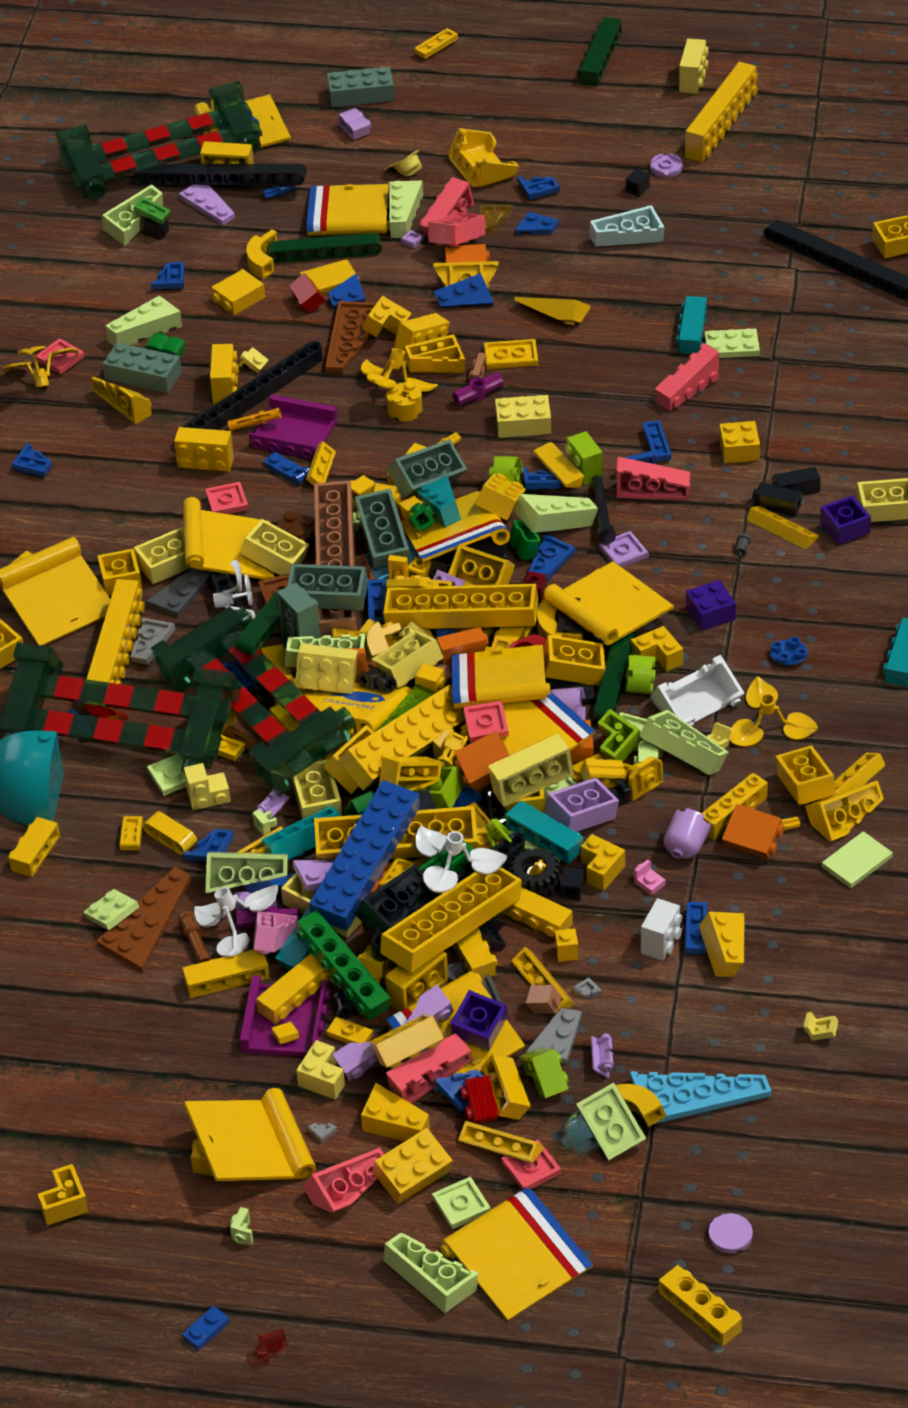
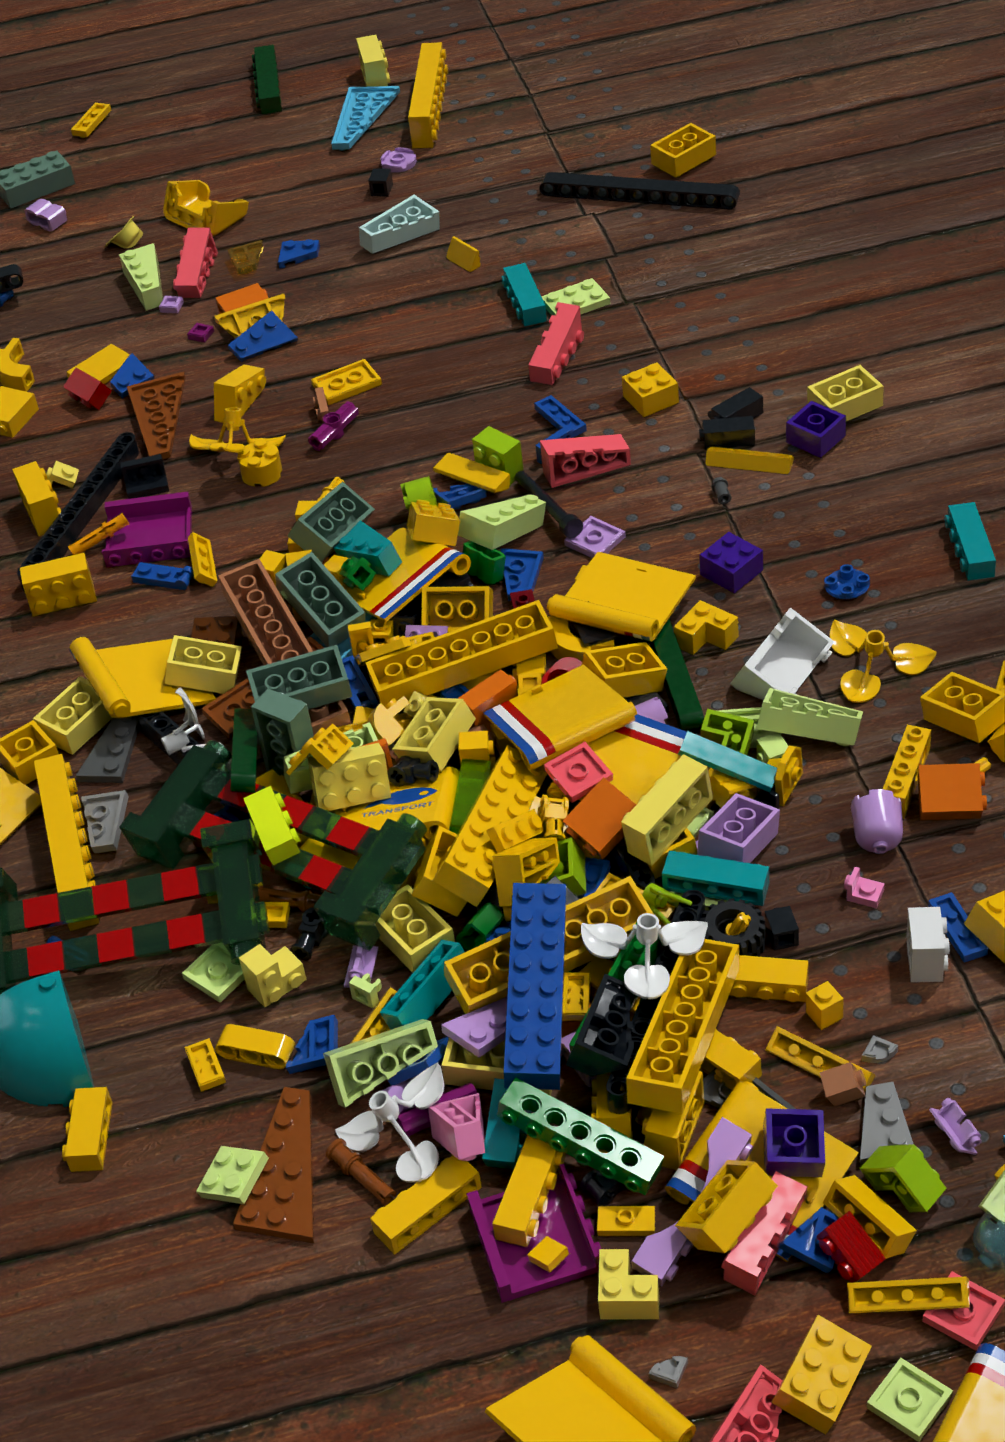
camera: 20 degrees left, 0 degrees up
red piece [86,703,129,728] -> none
coral plate [205,482,248,514] -> none
dark green beam [266,233,382,263] -> none
yellow door [307,184,390,236] -> none
yellow wedge [361,1083,430,1142] -> none
yellow brick [362,295,412,337] -> none
yellow wedge [405,334,465,373] -> none
coral brick [428,212,485,247] -> none
black bracket [479,917,506,951] -> none
light yellow brick [495,395,551,438] -> none
yellow wedge [514,297,590,325] -> none
blue wing [517,176,560,200] -> none
yellow brick [581,834,626,891] -> none
lime brick [625,655,656,695] -> none
light yellow bracket [706,722,732,748] -> none
none -> black bracket [120,454,169,499]
none -> magenta tile [187,323,214,343]
none -> neon yellow brick [243,786,301,865]
none -> yellow bracket [286,723,354,776]
none -> black connector [290,907,329,961]
none -> medium azure wing [331,86,400,151]
none -> yellow slope [446,236,481,272]
none -> yellow plate [486,809,545,853]
none -> teal tile [678,731,777,792]

